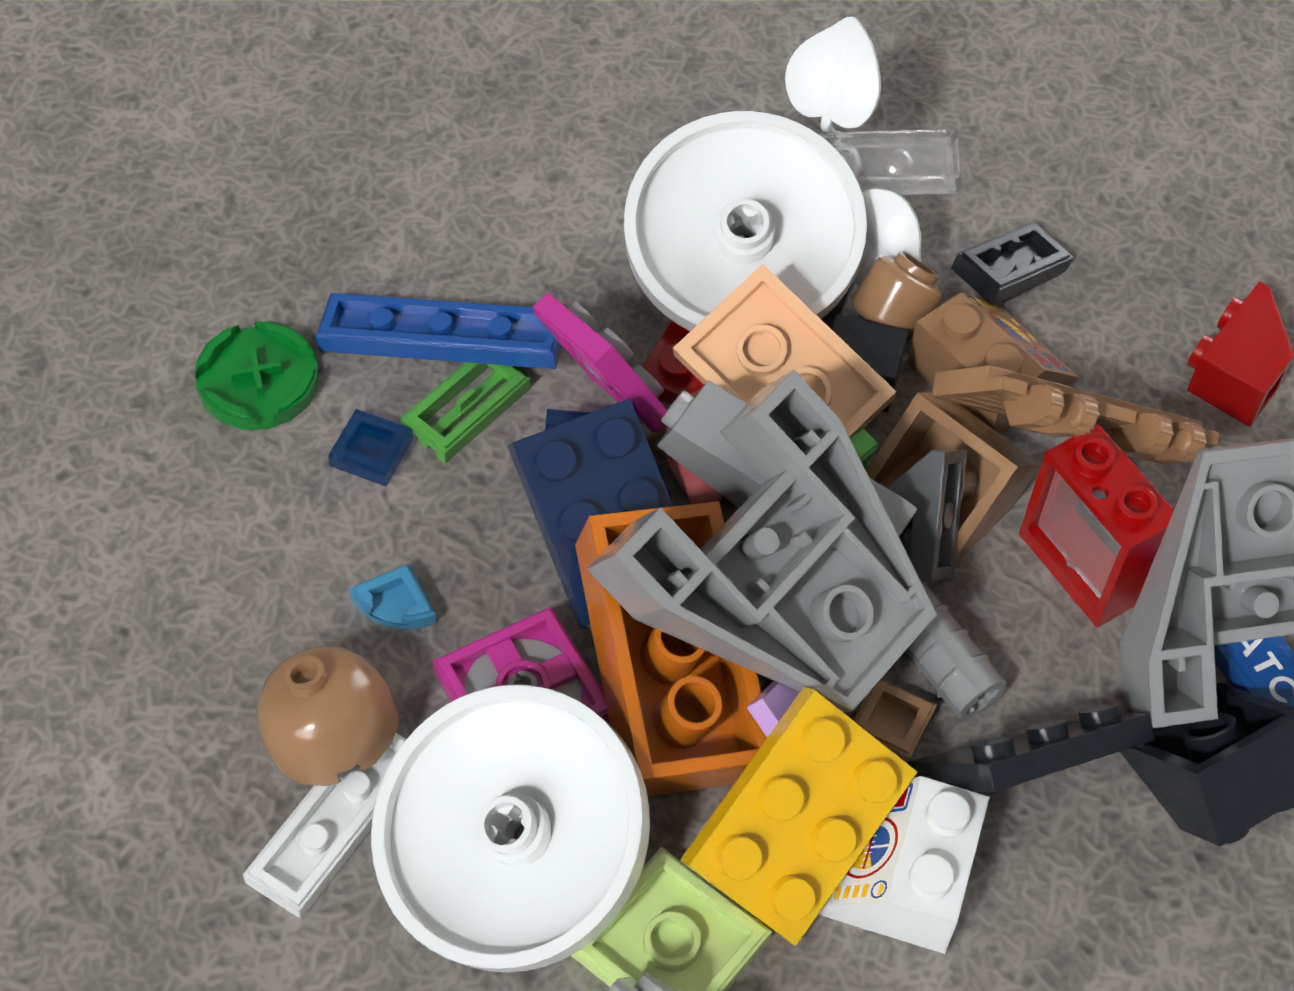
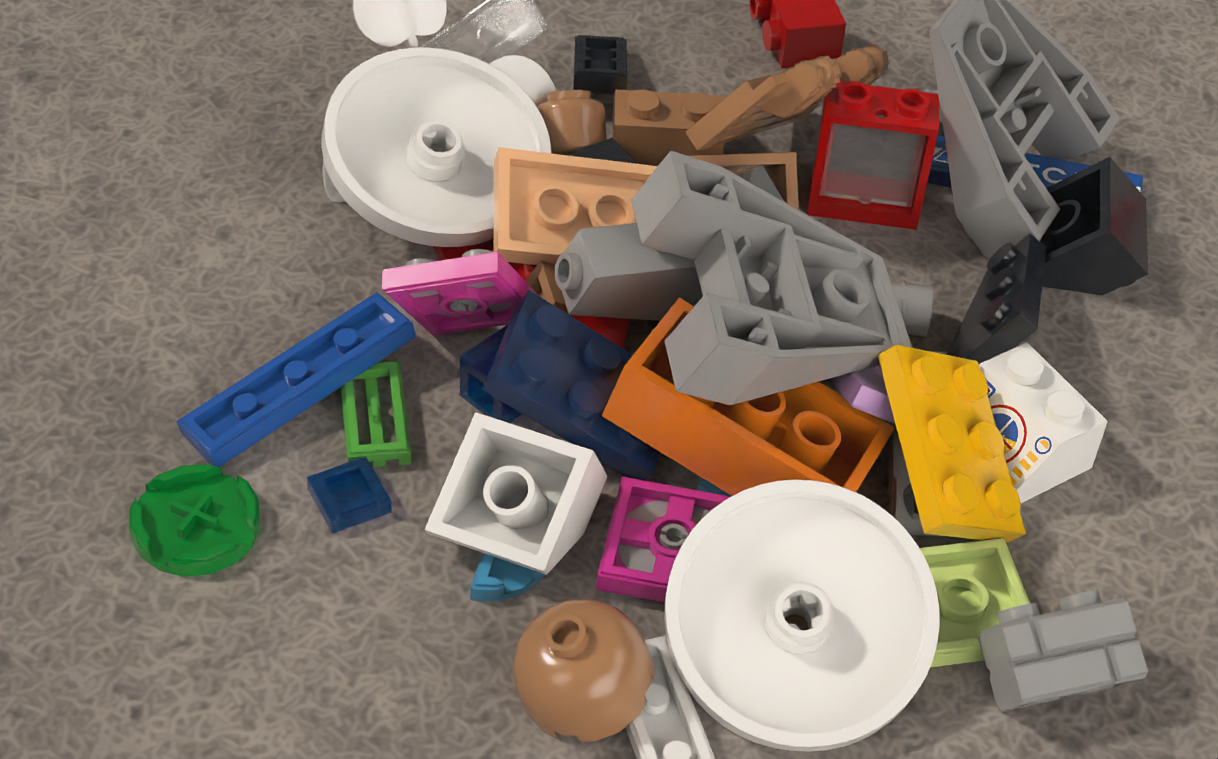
camera: 50 degrees left, 10 degrees down
none -> white slope [425,412,607,575]

